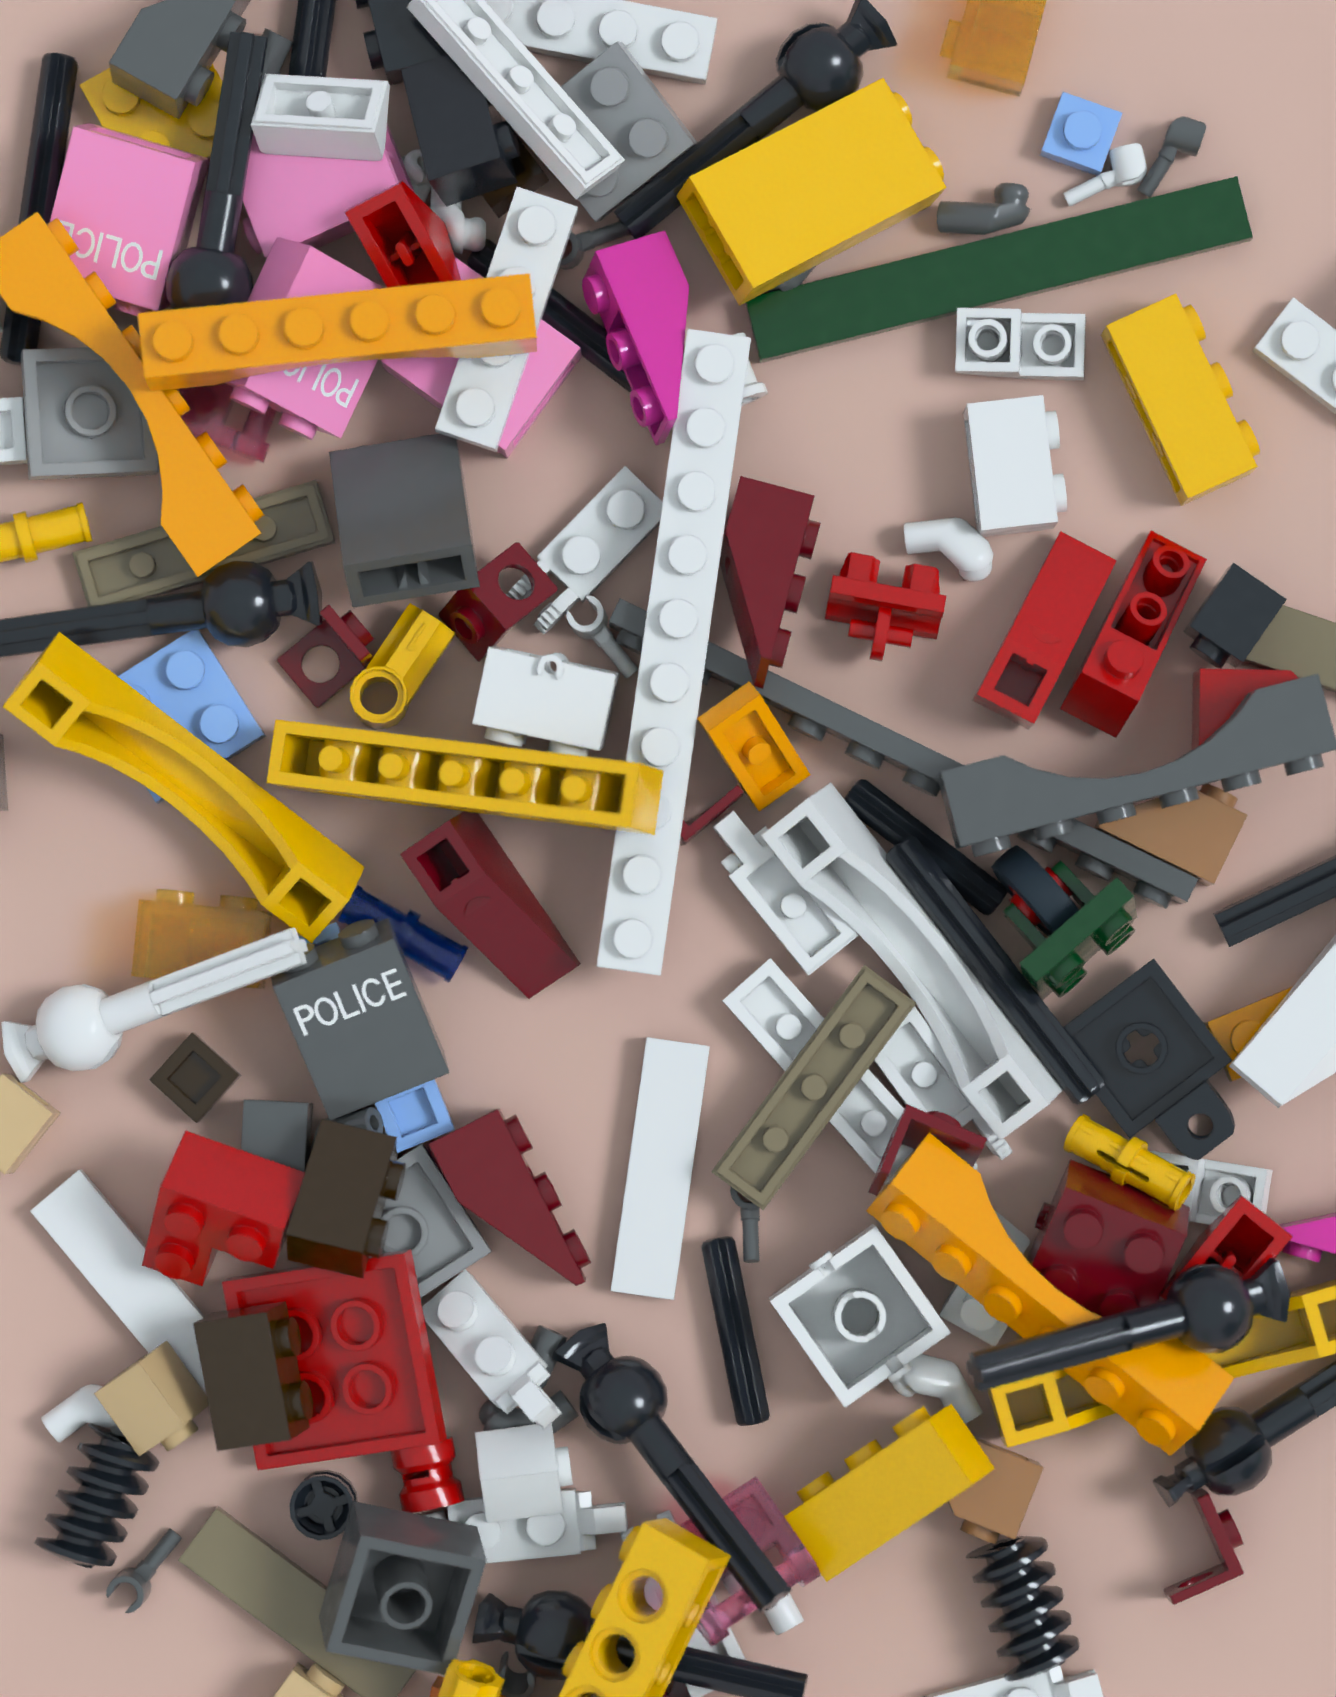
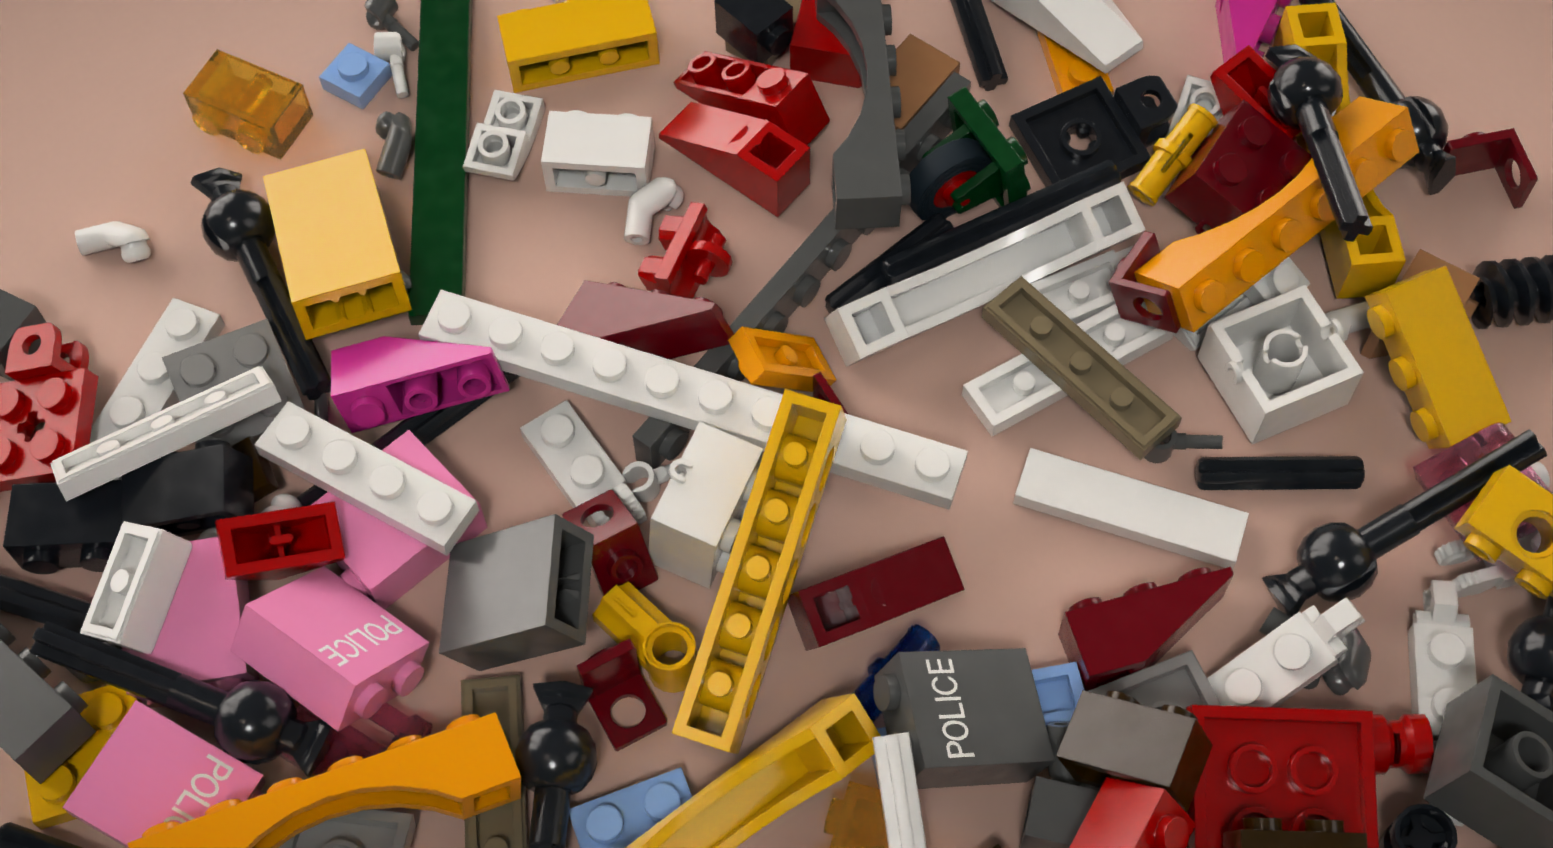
camera: 80 degrees left, 25 degrees down
light orange arch [138,273,537,392] -> none
white brick [475,1423,573,1523] -> none
white hinge [712,810,858,976] -> none

